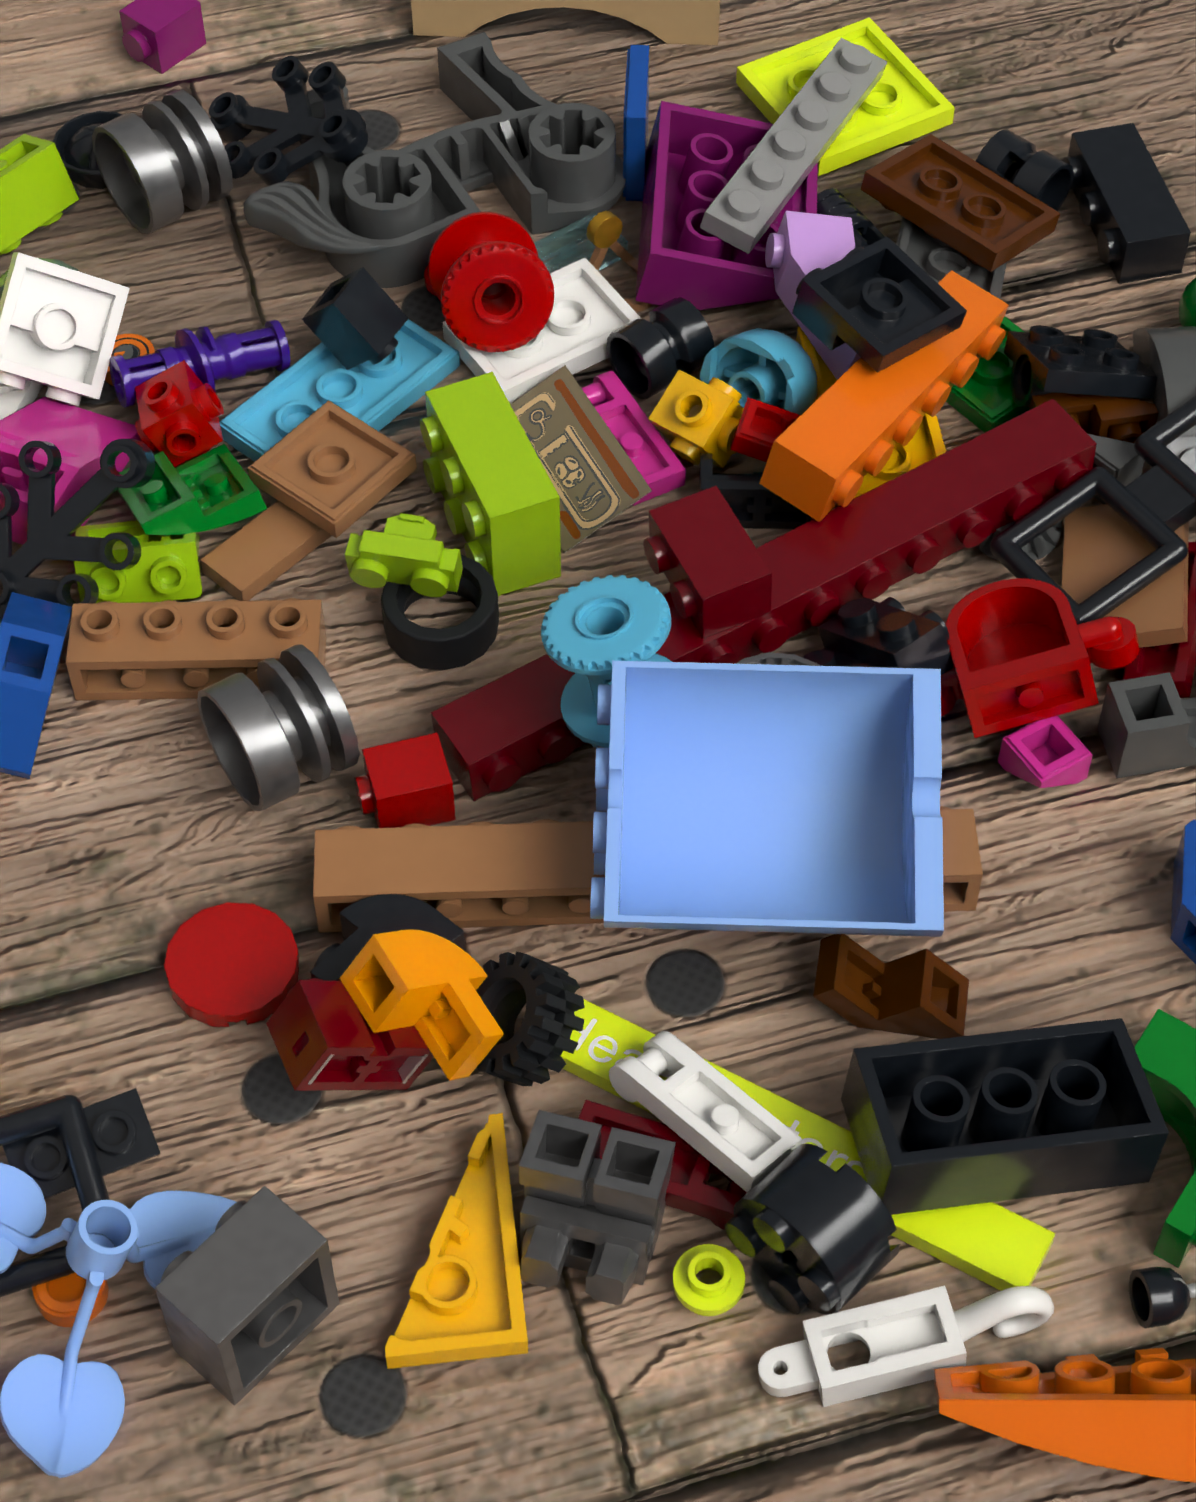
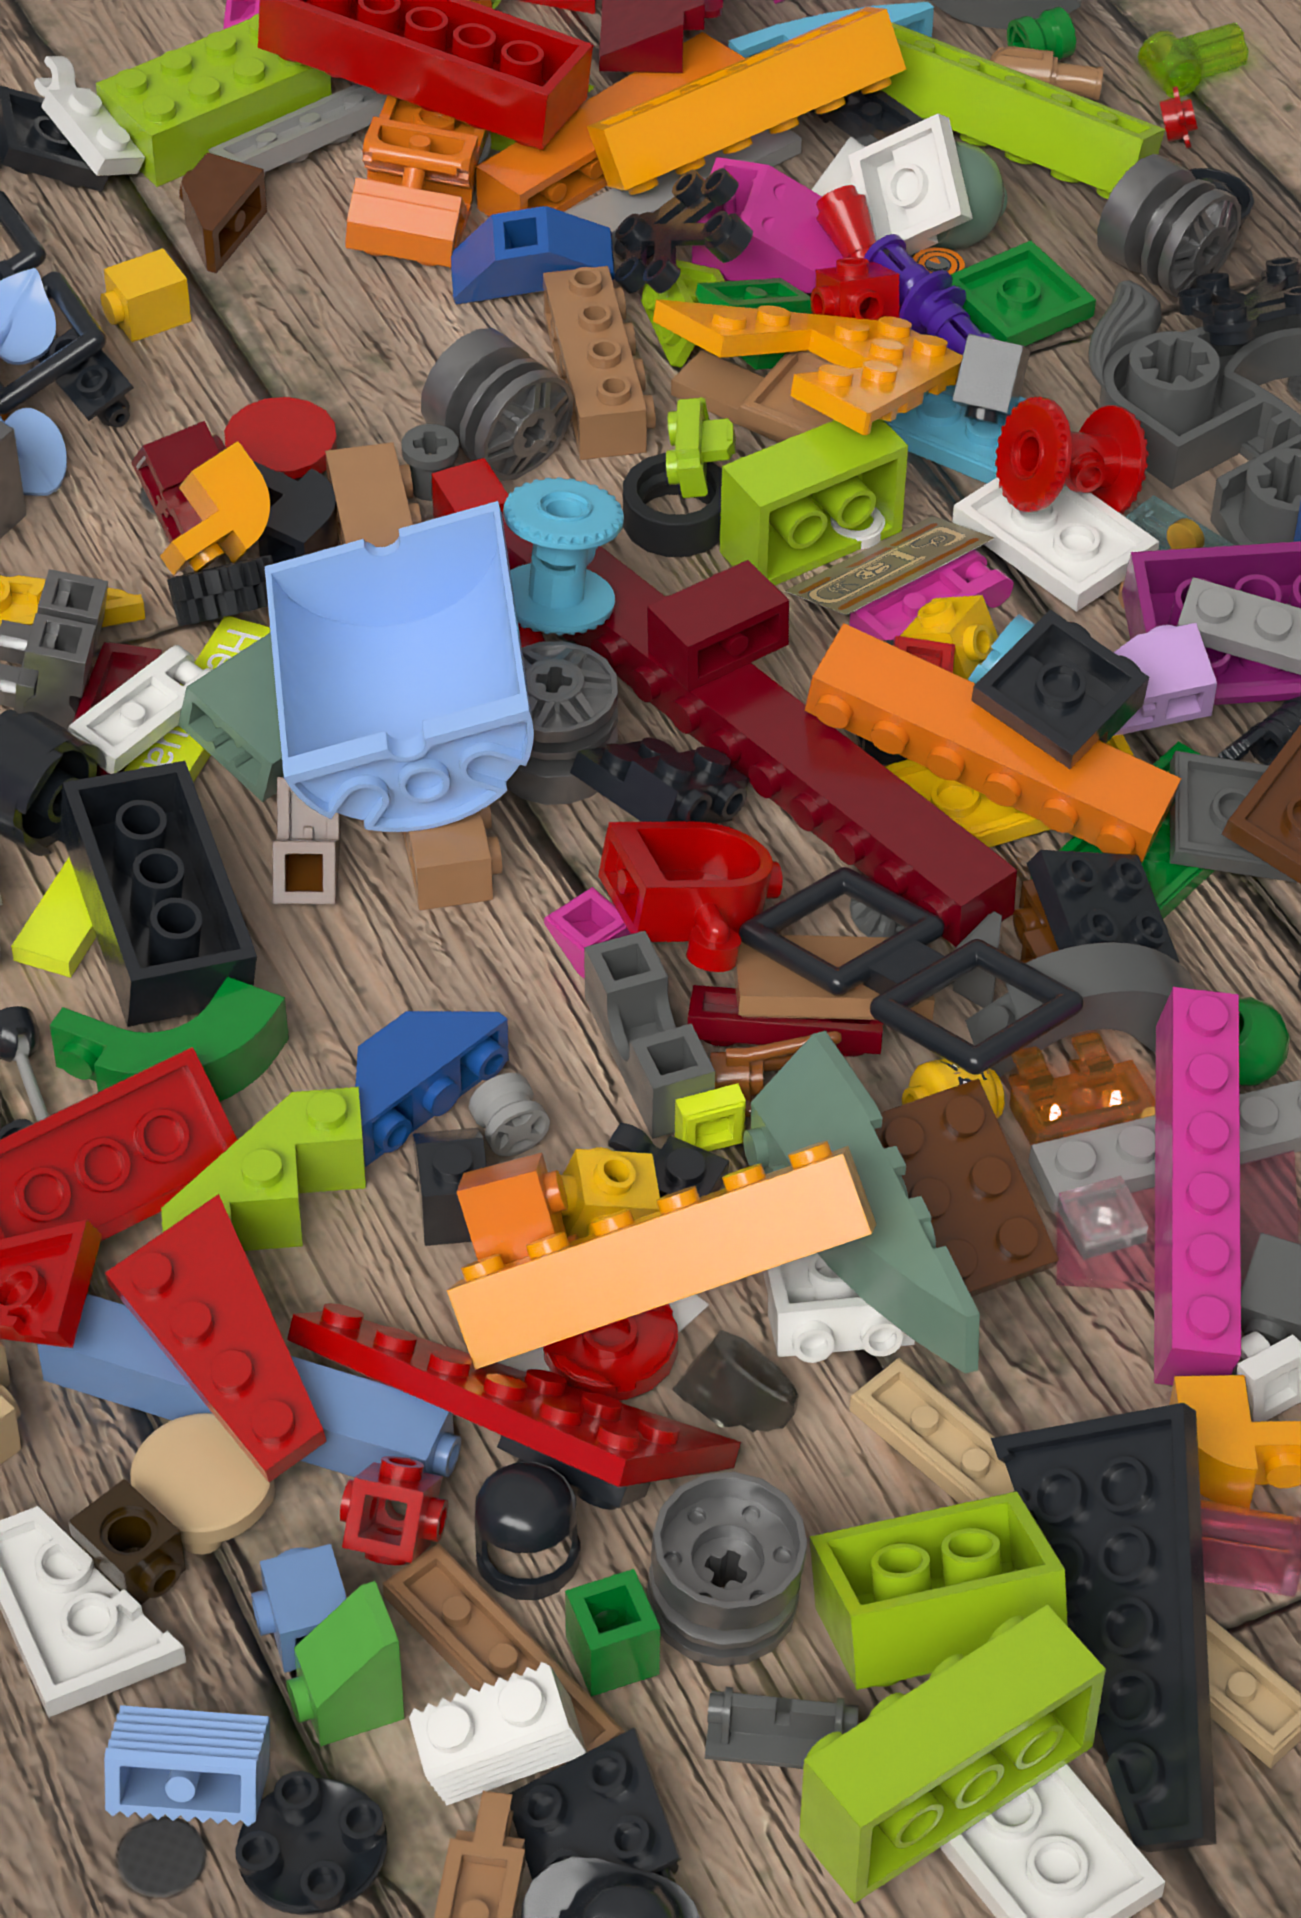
camera: 80 degrees right, 5 degrees down
black wheel [607,297,715,399] -> none
none -> sand green brick [178,632,284,802]
none -> dark grey bush [401,424,459,501]
none -> light orange wing [653,300,963,435]
none -> red cone [816,185,876,258]
none -> green plate [950,240,1096,347]

